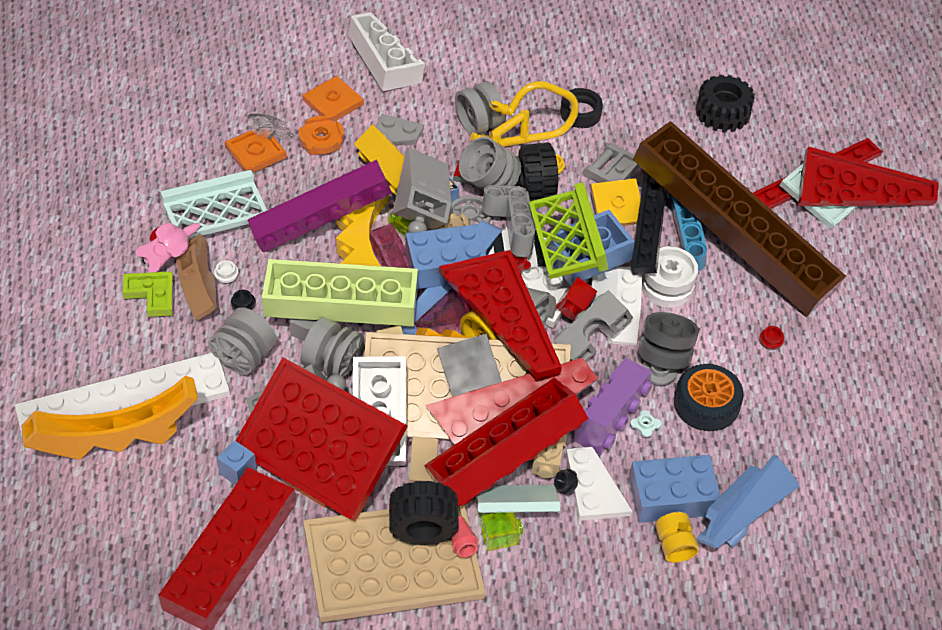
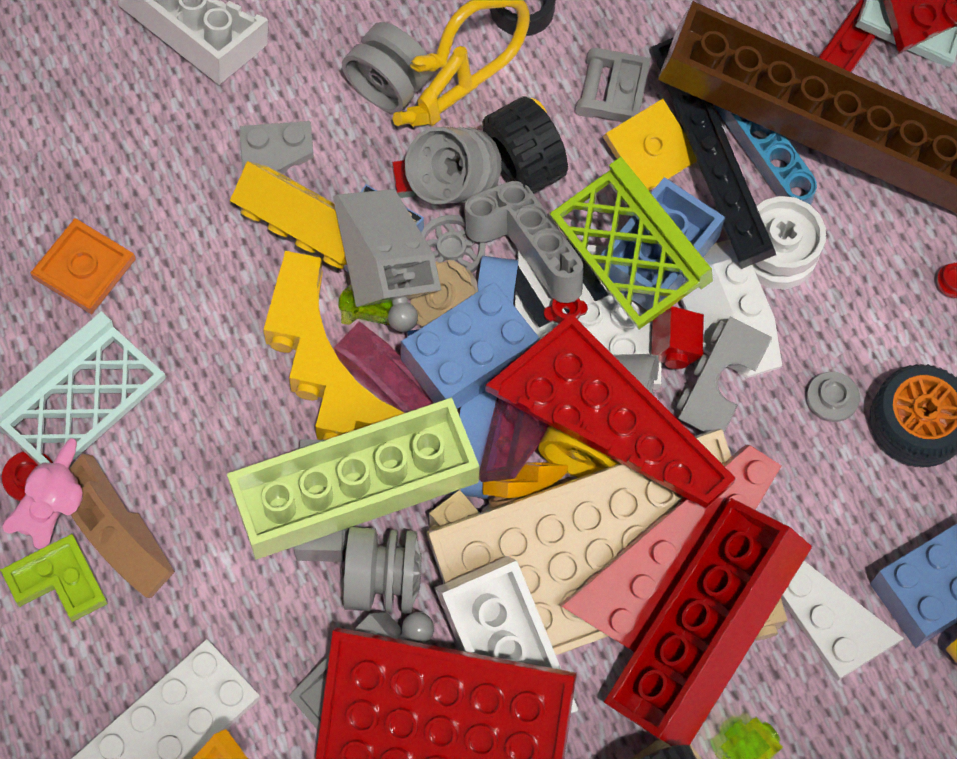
camera: 25 degrees left, 15 degrees up
light grey wheel [208,308,277,375] -> none
white plate [214,260,239,283] -> none
black plate [231,289,255,310] -> none
clear slope [247,113,294,141] -> none
magenta brick [247,160,392,252] -> none
orange plate [299,116,344,155] -> none
orange plate [302,75,364,122] -> none
tan tile [409,437,439,483] -> none
tile [437,333,502,397] -> none
light aqua tile [476,485,560,513] -> none
black plate [554,469,578,495] -> none
medium lavender wedge [574,358,653,456] -> none
light aqua plate [630,410,661,437] -> none
dark grey wheel [638,312,699,369] -> none

